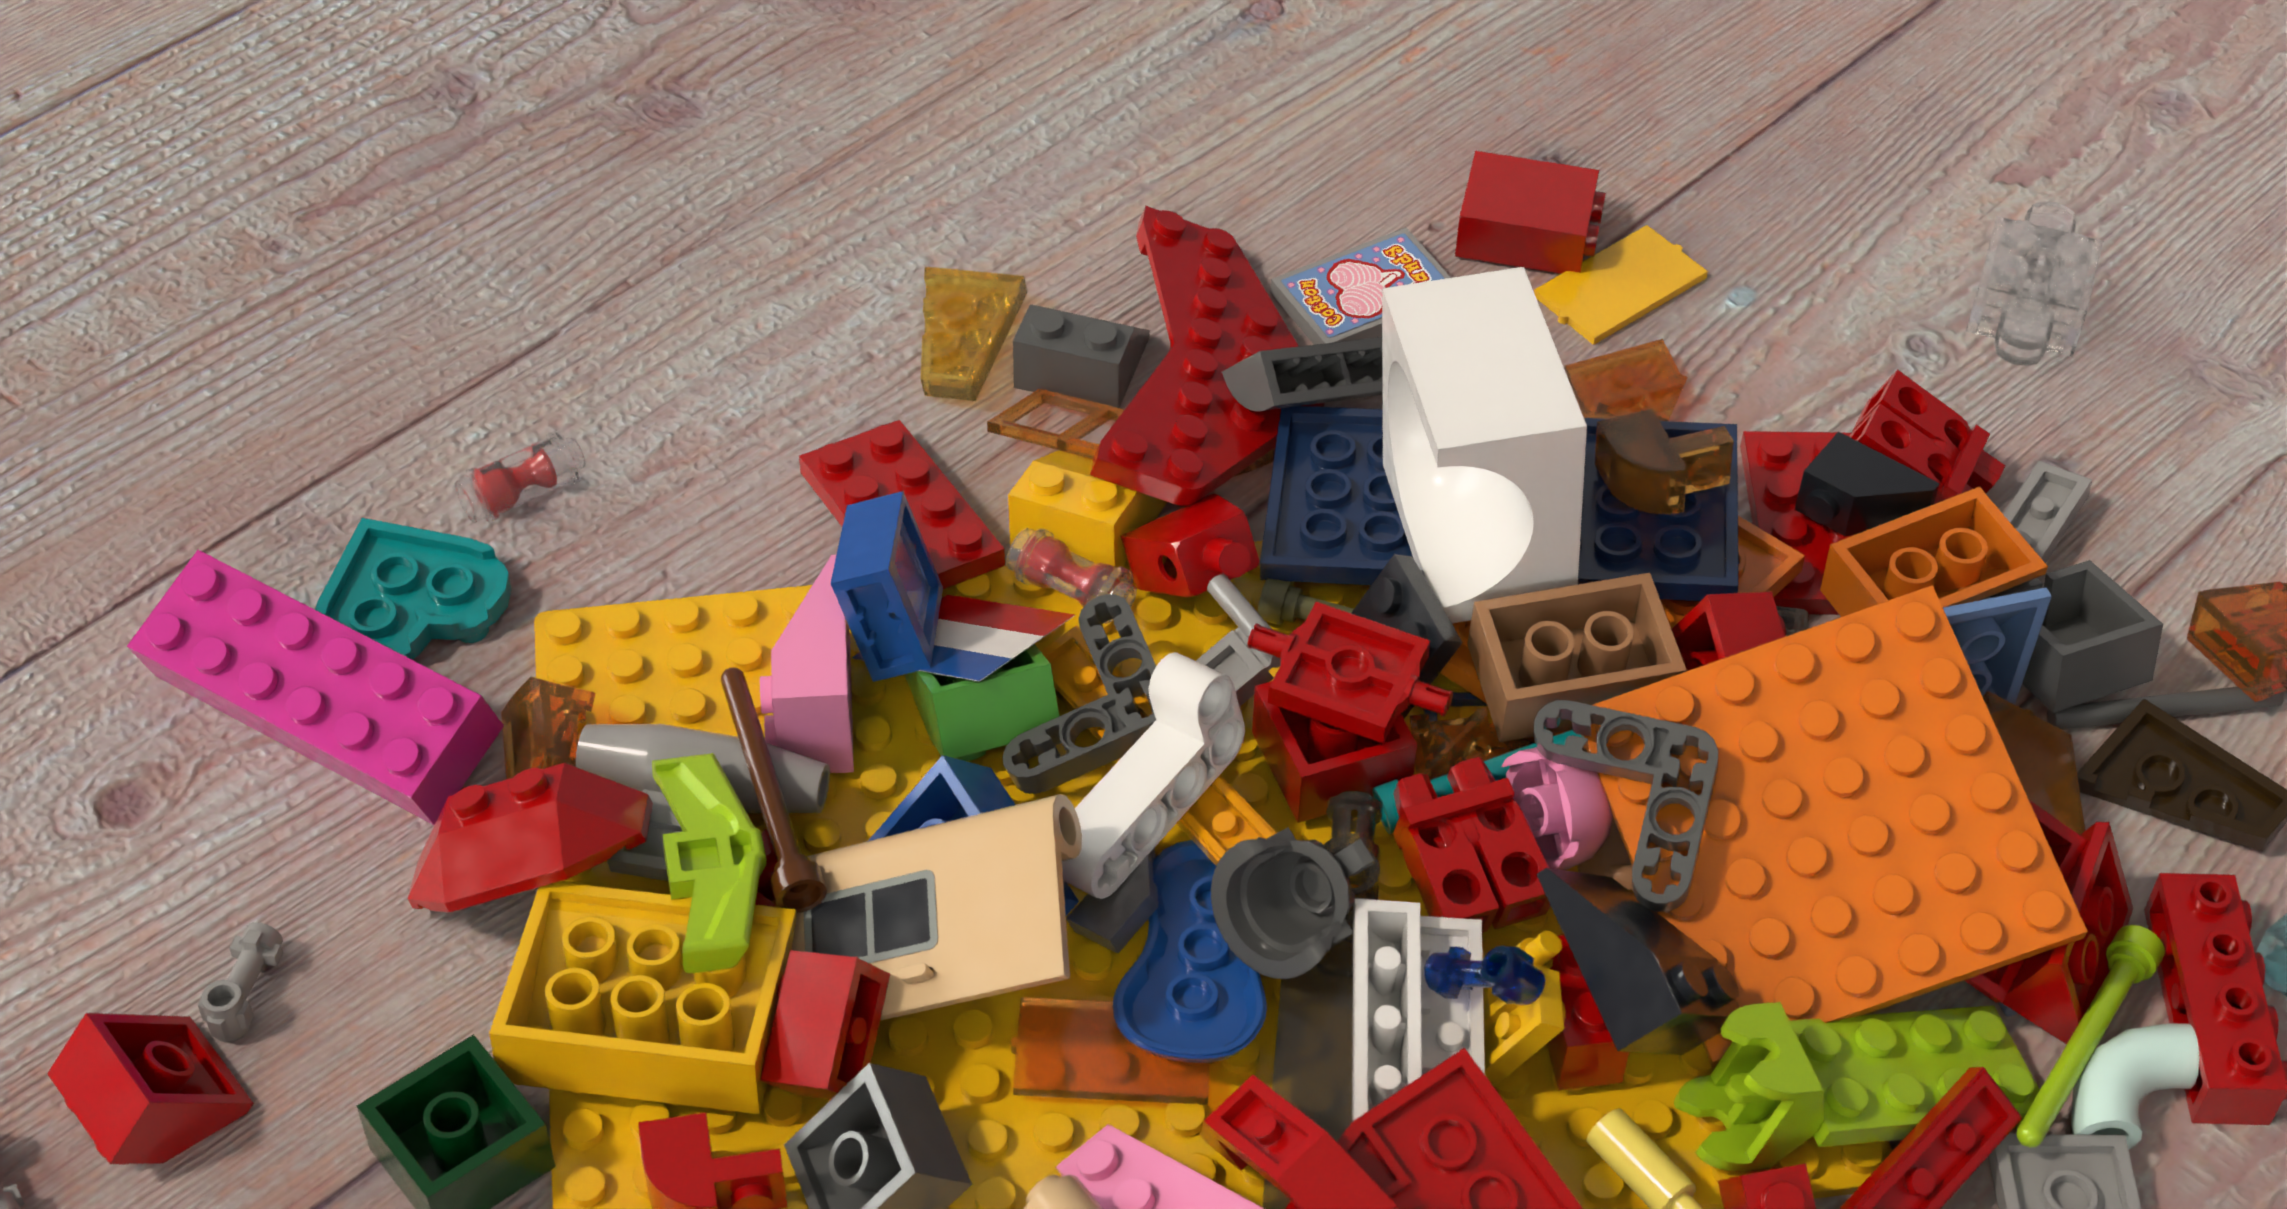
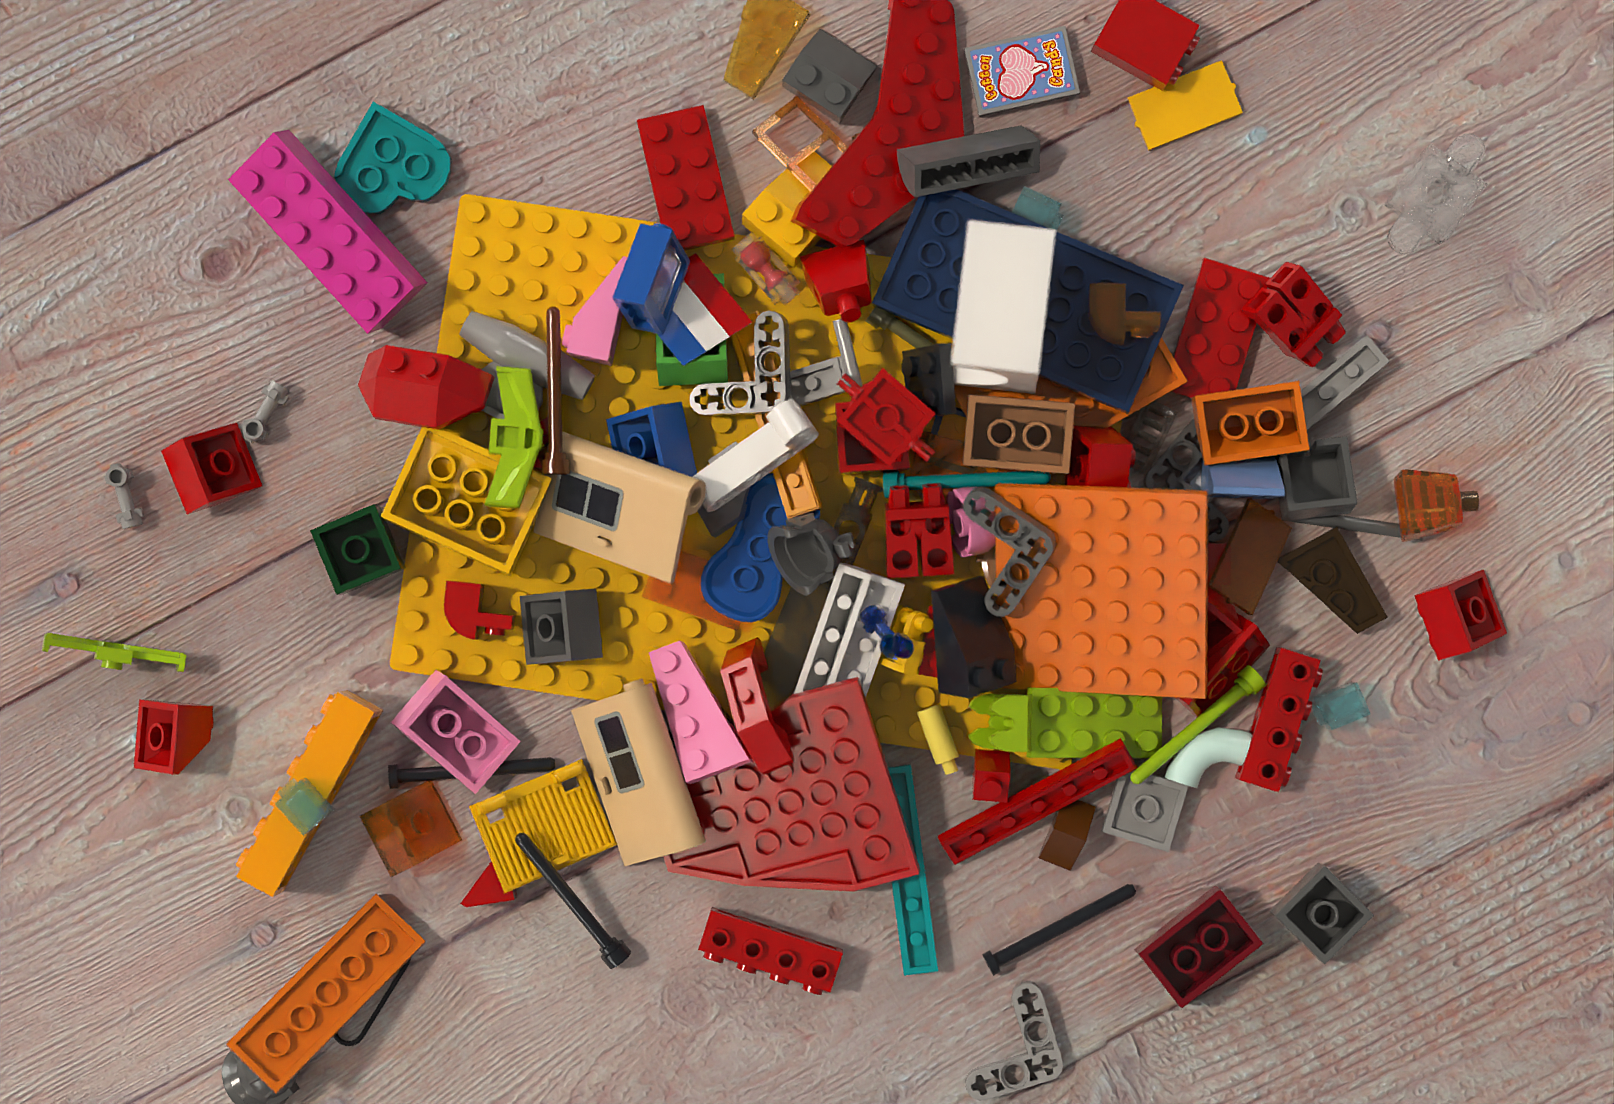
camera: 15 degrees right, 40 degrees up
clear piece [455,430,586,523] -> none
clear orange slope [501,677,595,779] -> none
red brick [760,950,890,1100] -> none
clear orange slope [1564,339,1688,421] -> none
black slope [1794,432,1940,536] -> none

